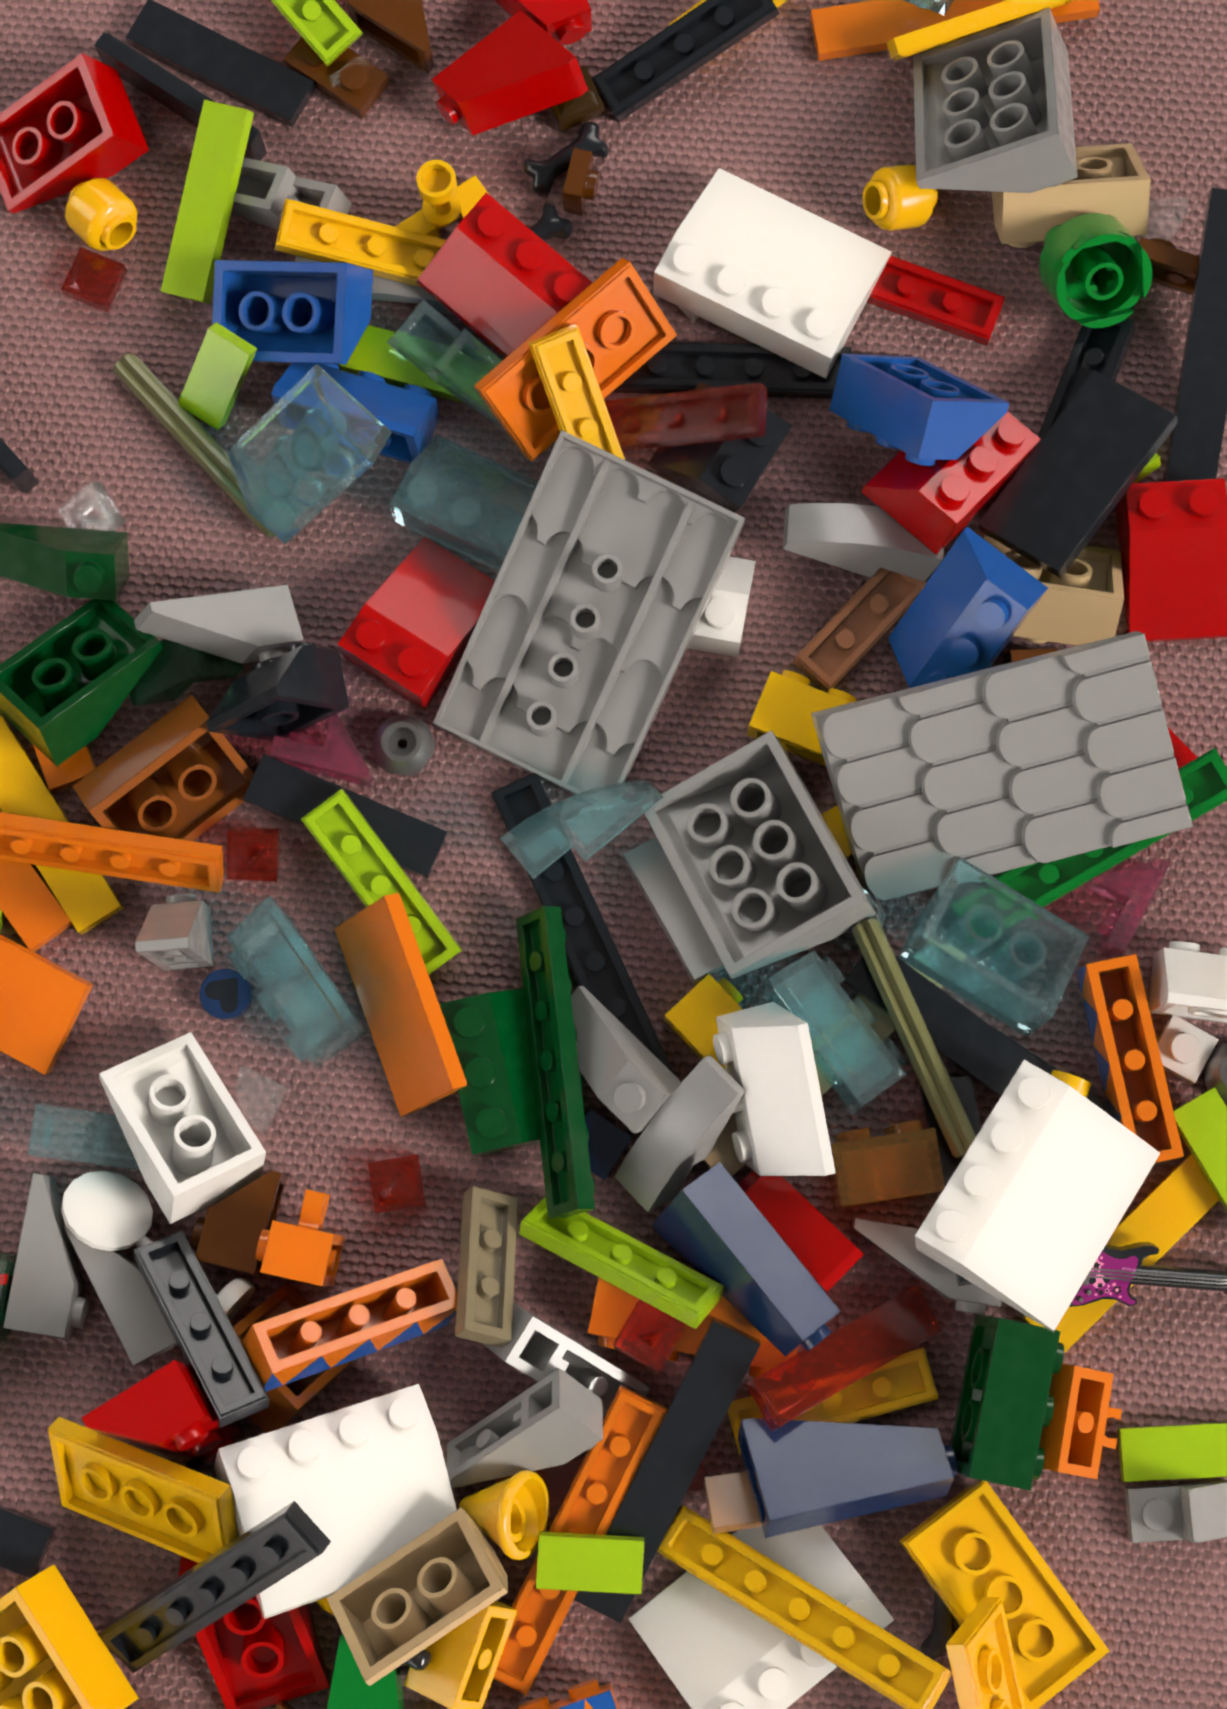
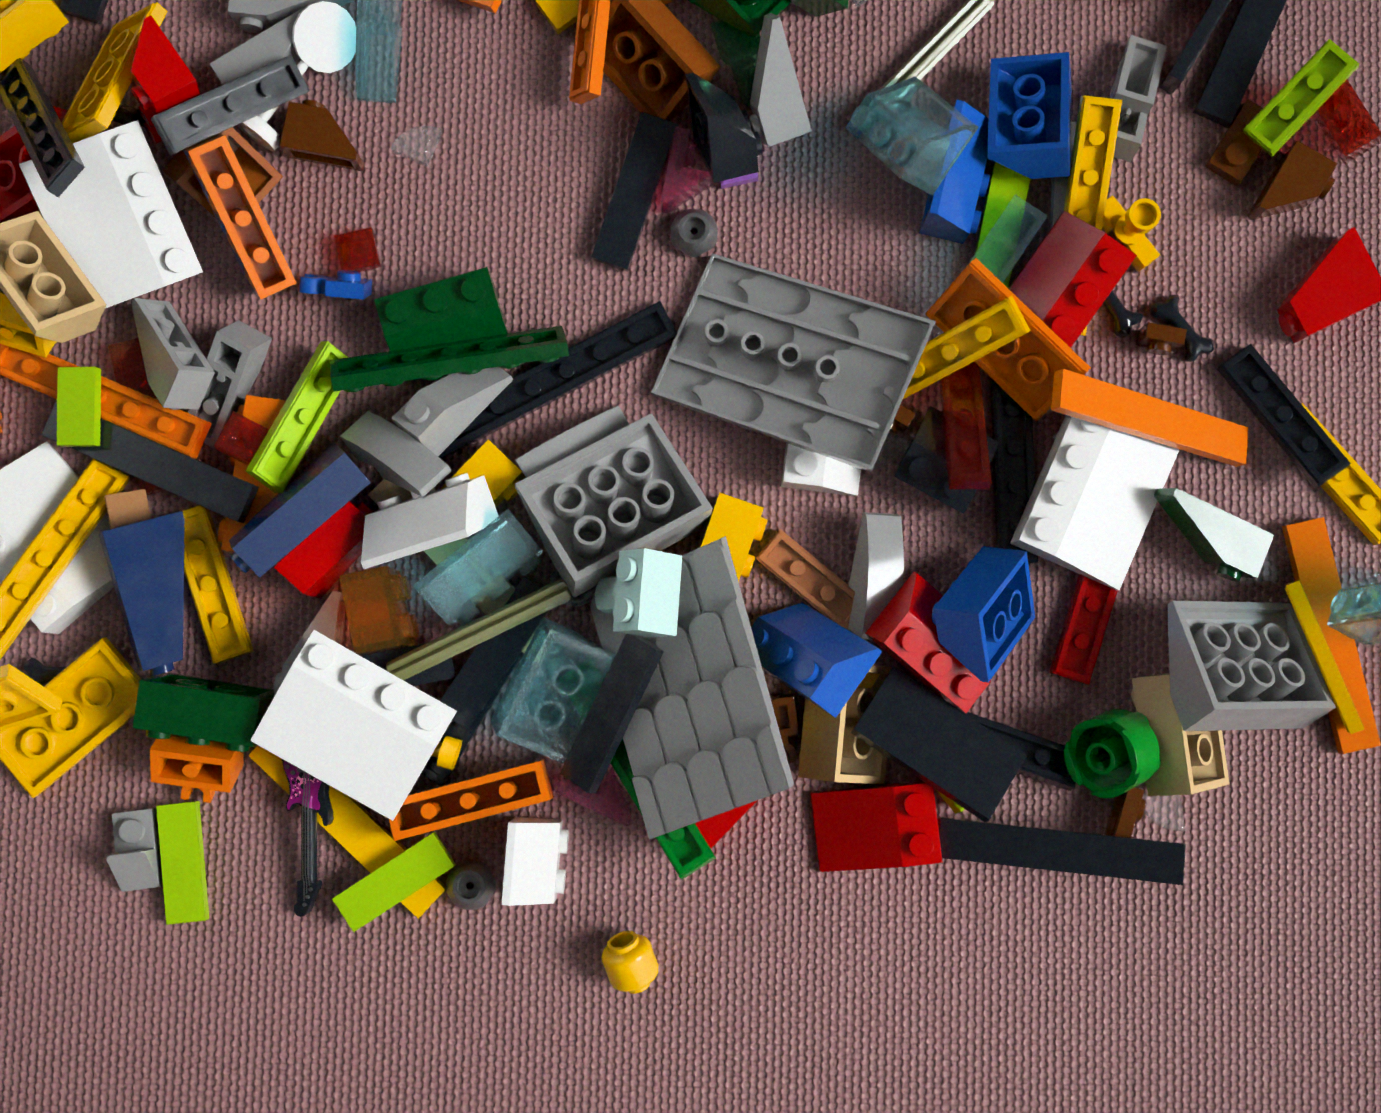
camera: 80 degrees right, 5 degrees up
white slope [99,1032,266,1224] -> none
light grey slope [135,894,214,971] -> none
lime tile [160,100,254,304] -> none
lime tile [178,322,257,430] -> none
dark blue tile [200,969,252,1021] -> none
clear red tile [227,827,280,882] -> none
clear light blue slope [228,896,368,1067] -> none
orange brick [255,1189,346,1286] -> none
lime tile [301,789,462,974] -> none
orange tile [334,893,467,1117] -> none
red slope [337,537,495,710] -> none
clear light blue slope [389,435,538,571] -> none
red slope [431,10,588,136] -> none
dark tan plate [455,1186,518,1348] -> none
yellow hat [459,1470,549,1560] -> none
clear light blue slope [500,780,663,879] -> none
dark brown tile [550,66,605,132] -> none
dark blue tile [585,1109,633,1180] -> none
clear red tile [746,1285,942,1430] -> none
yellow head [863,164,938,231] -> none
white plate [1157,1014,1219,1085] -> none
none -> blue plate [299,270,372,300]
none -> black tile [560,634,664,793]
none -> light aqua brick [595,548,682,637]
none -> orange tile [1051,369,1248,467]
none -> slope [1154,488,1274,582]

